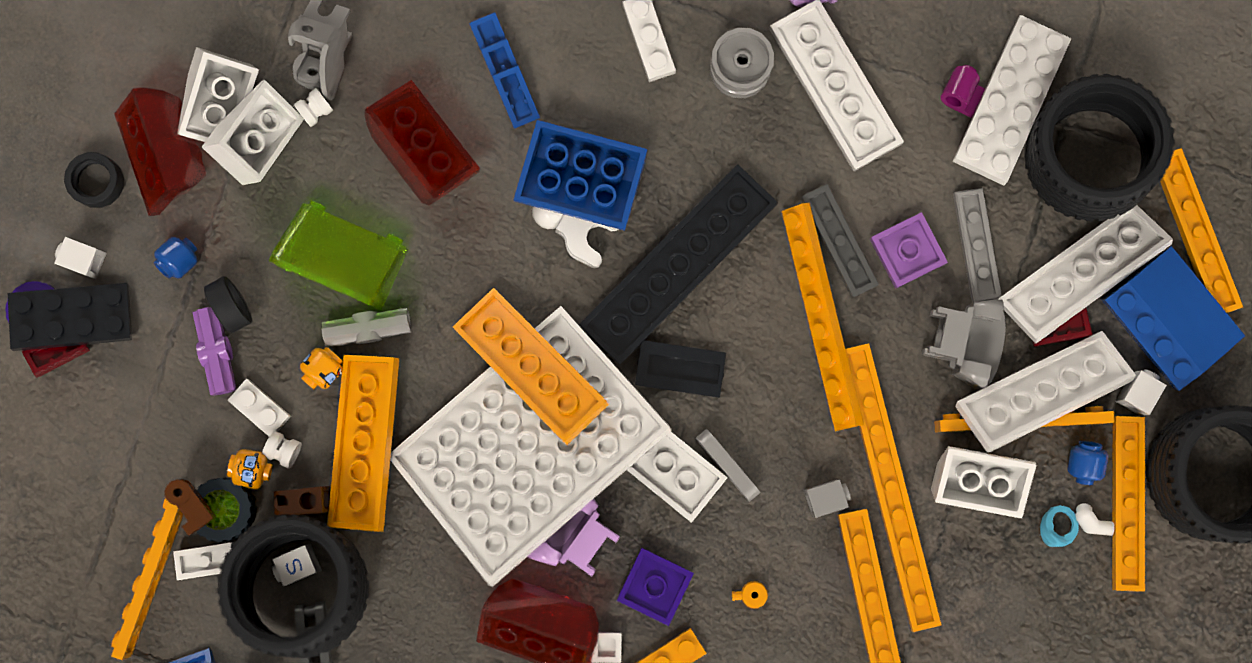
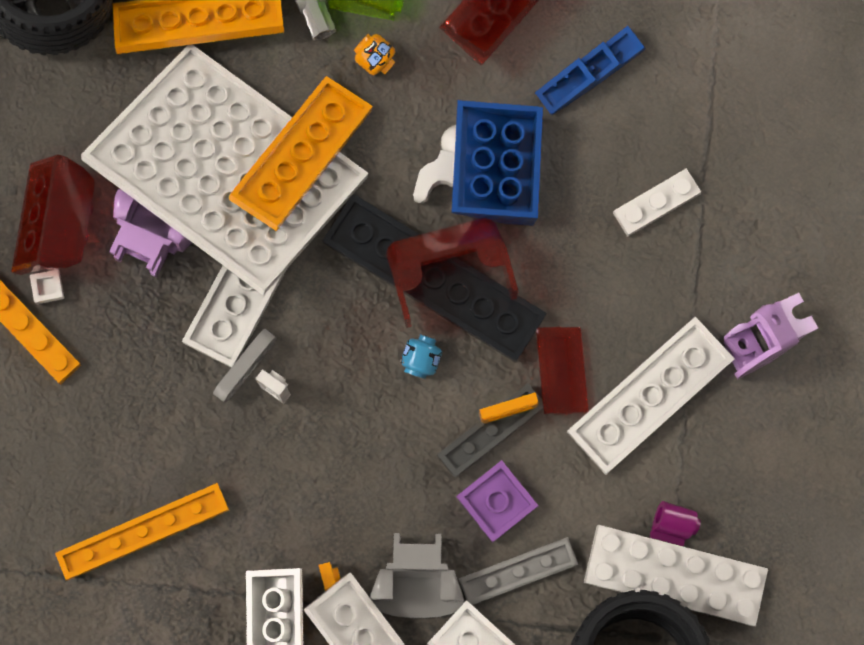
camera: 80 degrees right, 5 degrees down
dark purple plate [616,548,694,626] -> none
black piece [635,340,726,398] -> none
light grey wheel [710,28,774,98] -> none
light orange piece [732,581,768,609] -> none
light orange plate [782,203,864,431] -> none
light grey brick [803,479,851,518] -> none
light orange plate [845,343,941,632] -> none
none -> white plate [256,369,291,404]
none -> light orange head [353,34,395,75]
none -> clear red windscreen [387,218,518,328]
none -> dark azure head [400,334,442,379]
none -> light orange tile [479,392,538,424]
none -> clear red piece [536,326,589,415]

